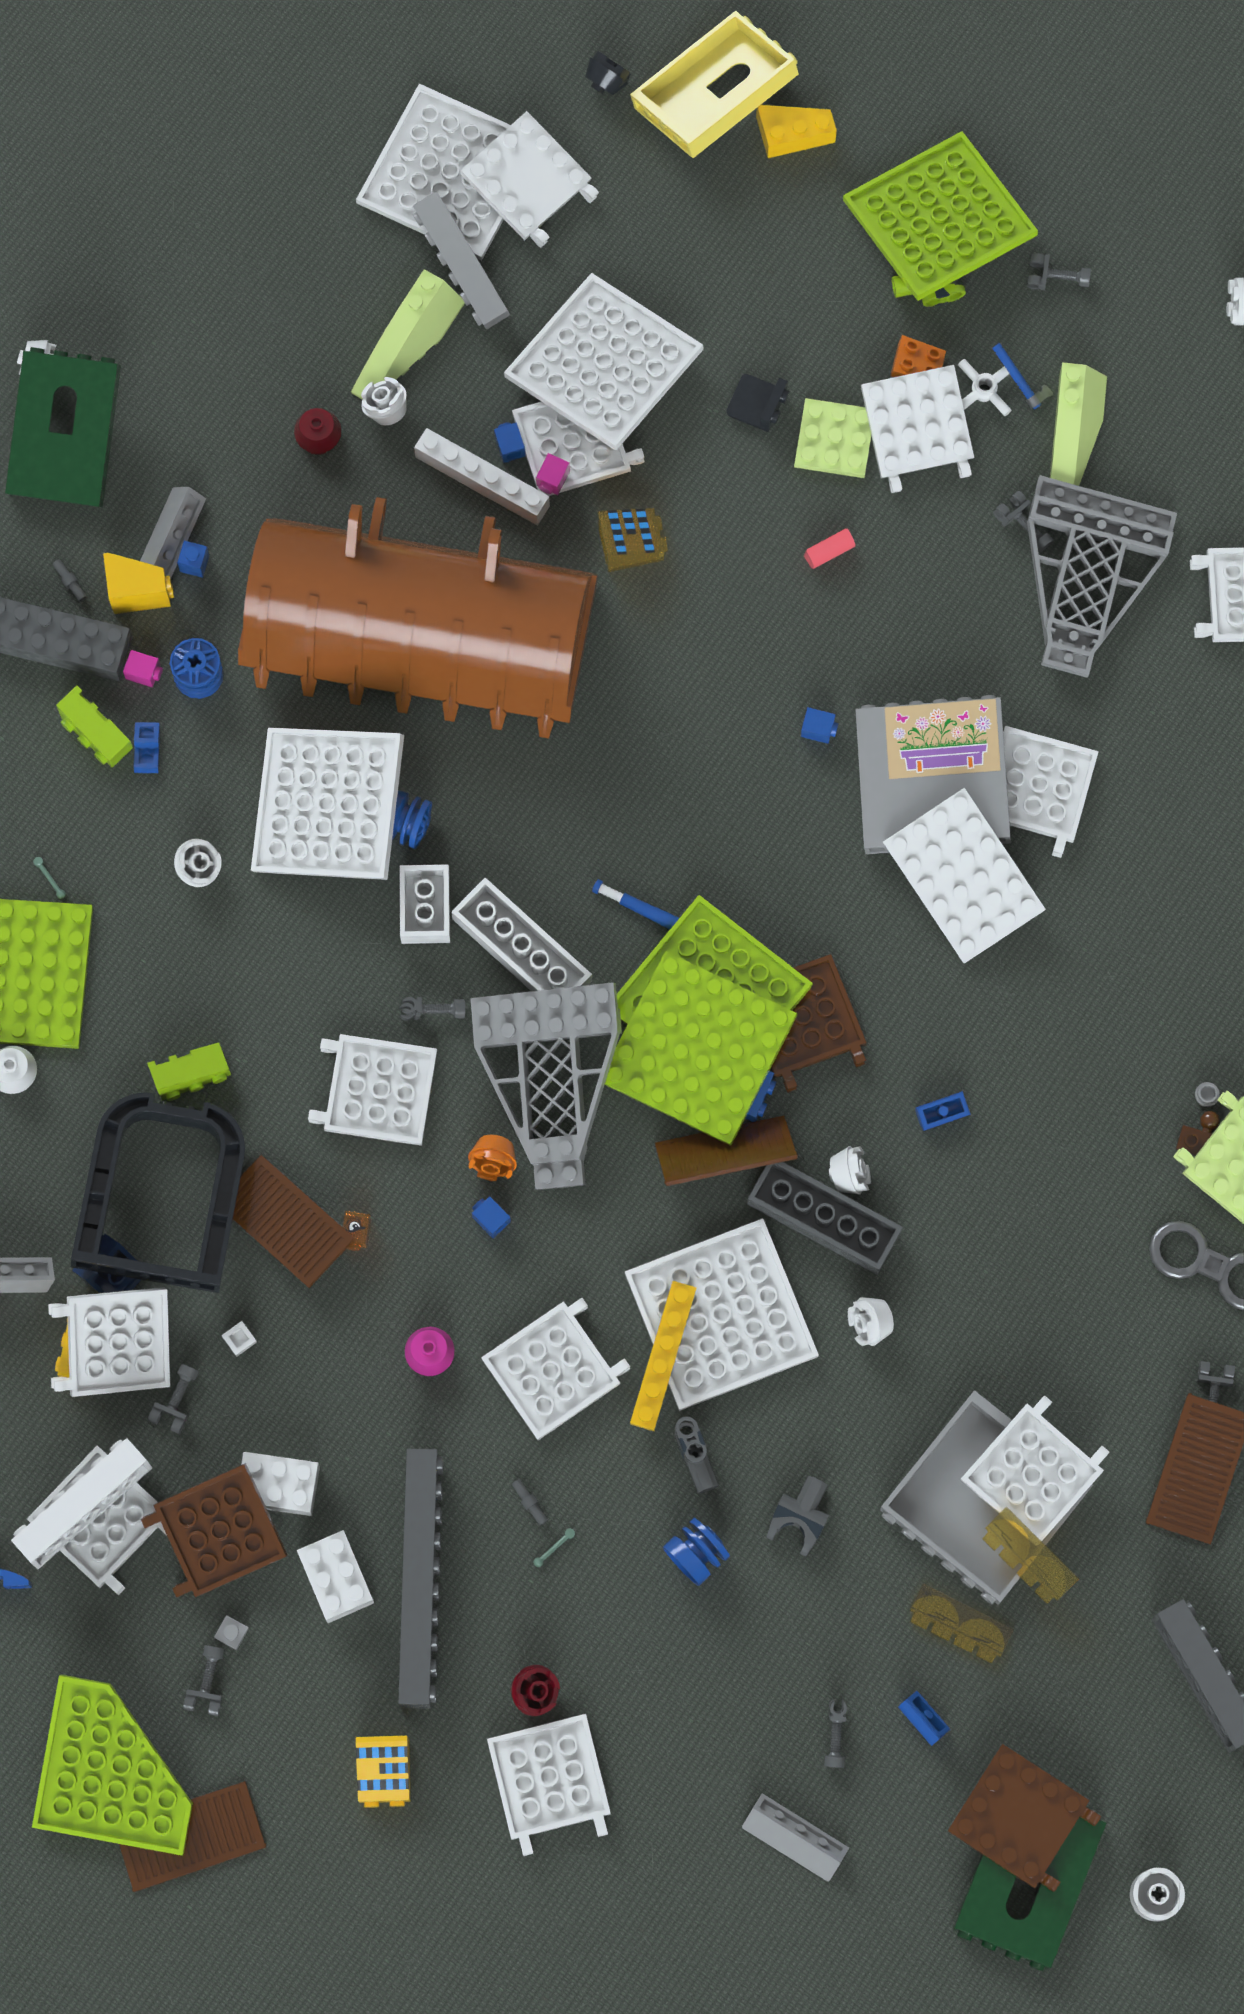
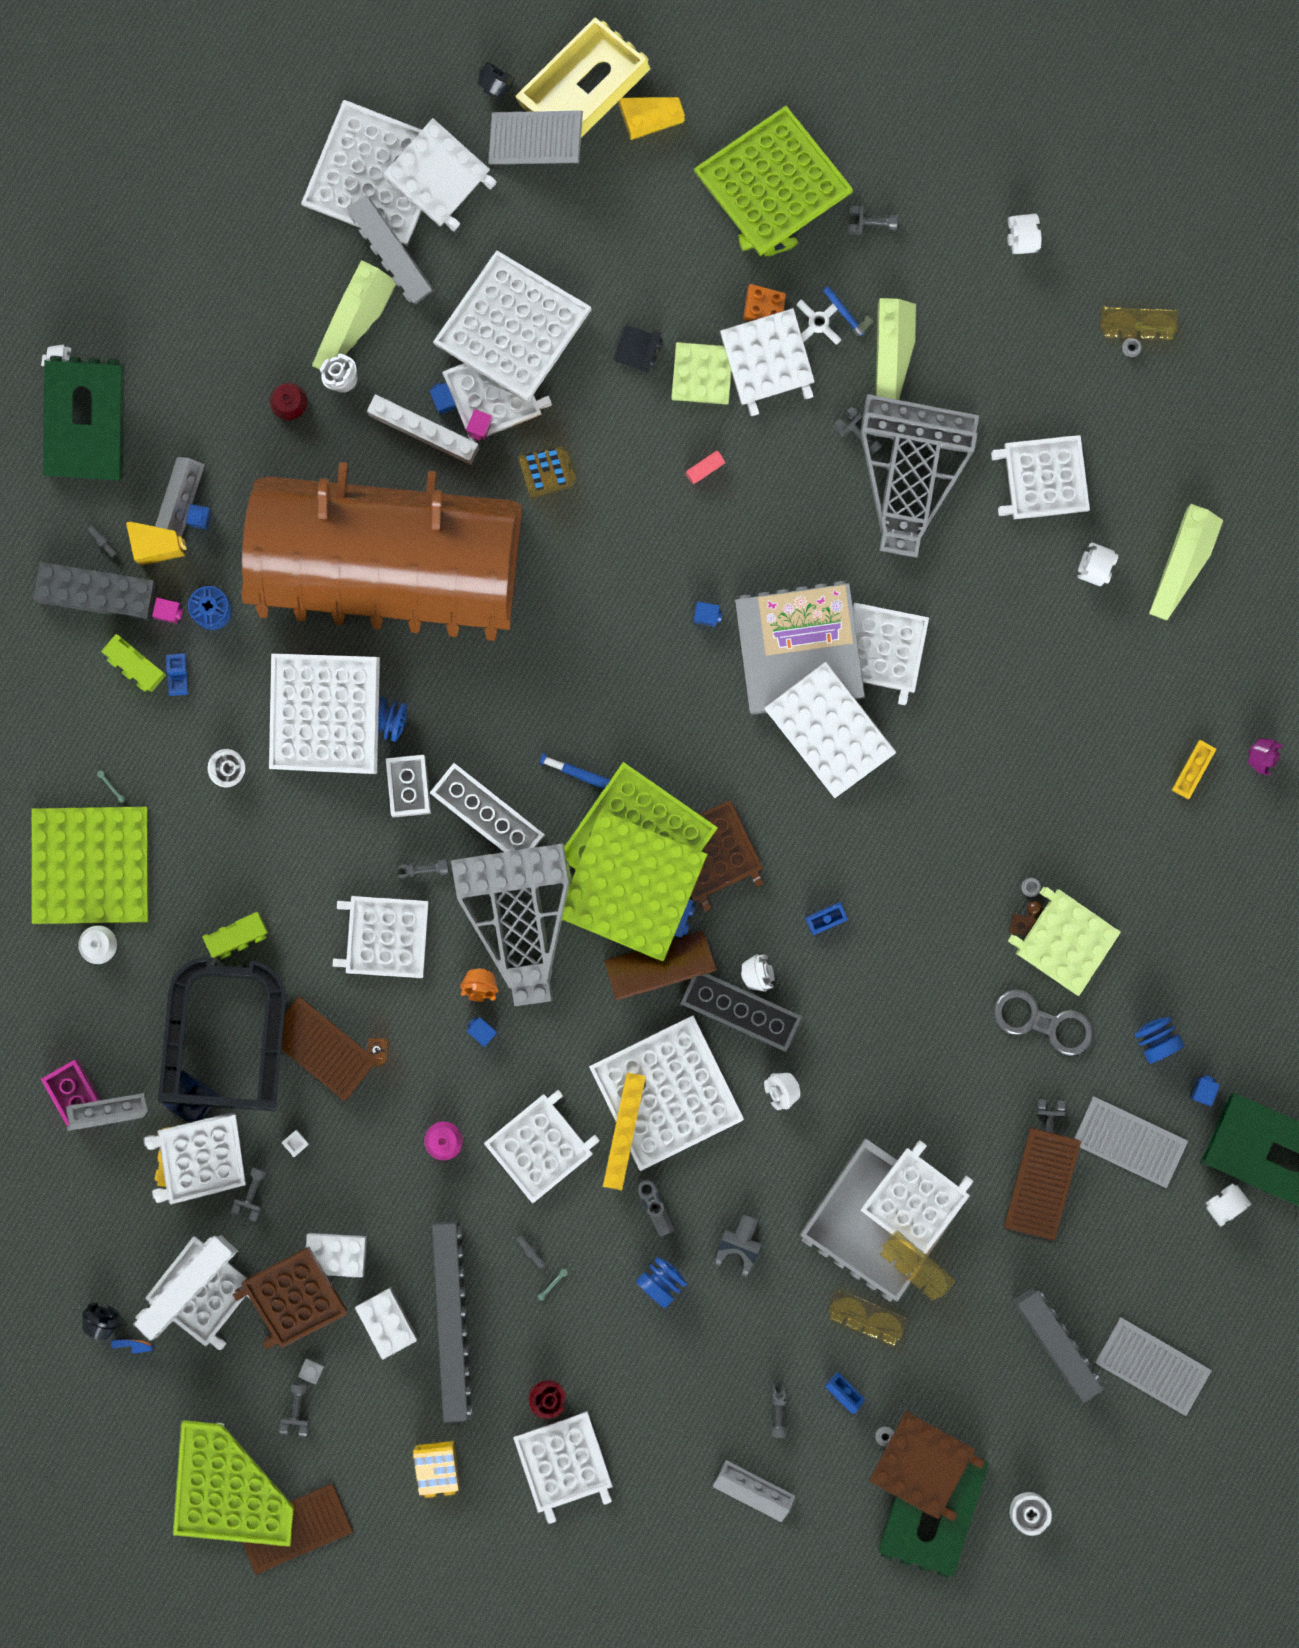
camera: 10 degrees left, 10 degrees up
none -> light grey window [488,110,583,165]
none -> light grey plate [875,1426,894,1446]

